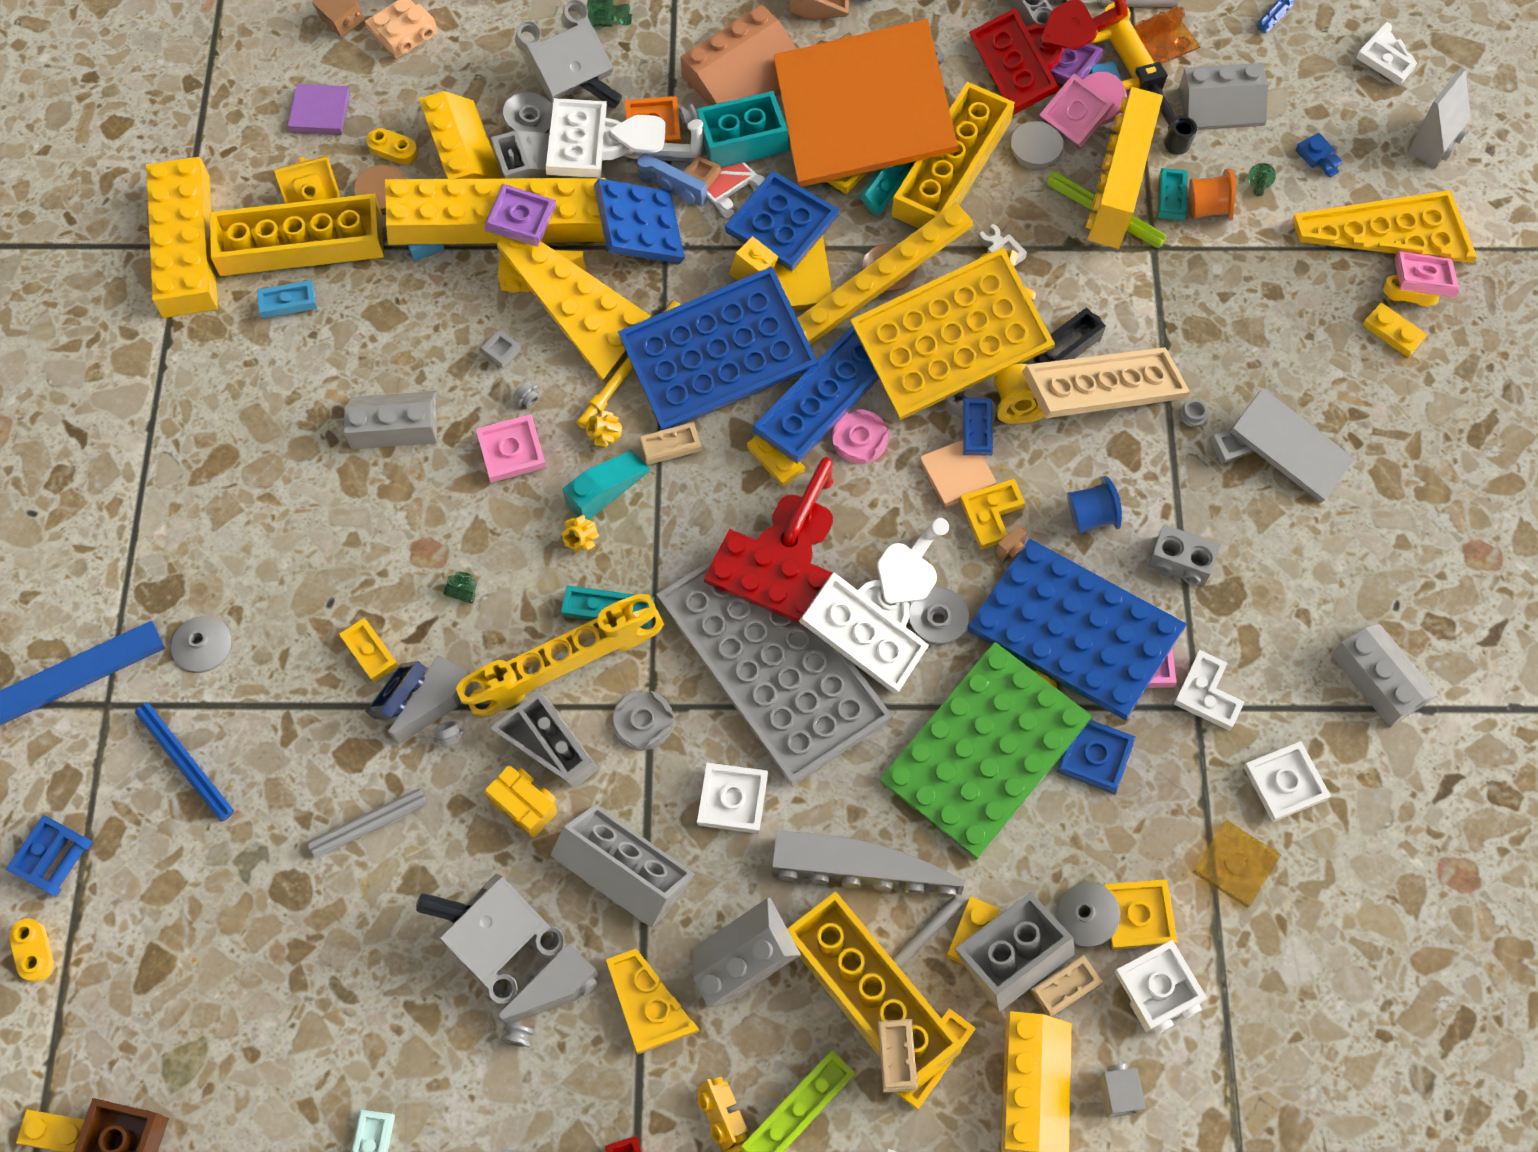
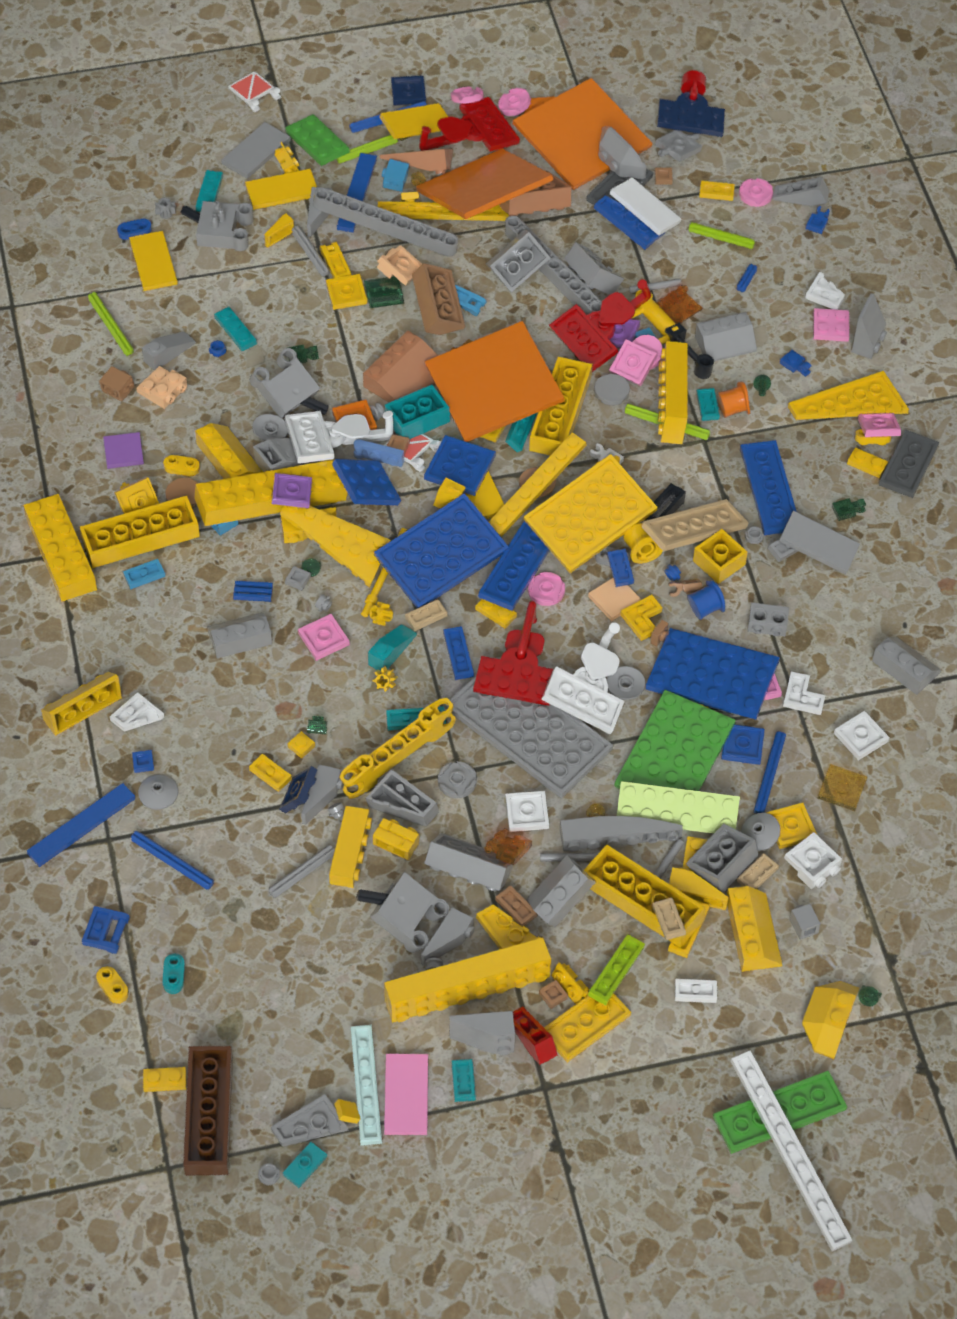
camera: 15 degrees left, 10 degrees down
none -> yellow slope [41,672,122,736]
none -> white wing [110,692,165,732]
none -> blue plate [132,750,154,773]
none -> teal plate [162,953,185,994]
none -> blue tile [233,581,273,602]
none -> yellow plate [287,731,315,758]
none -> clear green plate [301,558,321,577]
none -> yellow brick [329,806,373,888]
none -> yellow brick [384,937,551,1023]
none -> blue plate [443,626,474,680]
none -> clear orange plate [484,828,532,866]
none -> medium nougat plate [495,885,537,927]
none -> medium nougat plate [539,980,568,1009]
none -> light grey bar [540,853,599,862]
none -> clear yellow plate [586,803,606,817]
none -> yellowish green plate [617,781,740,833]
none -> blue plate [664,564,681,581]
none -> medium nougat plate [668,579,702,597]
none -> yellow slope [669,867,728,910]
none -> yellow brick [693,529,748,584]
none -> blue plate [740,440,797,535]
none -> blue axle [754,731,786,814]
none -> bright pink plate [813,308,849,342]
none -> clear green plate [832,498,866,521]
none -> dark grey plate [879,430,939,498]

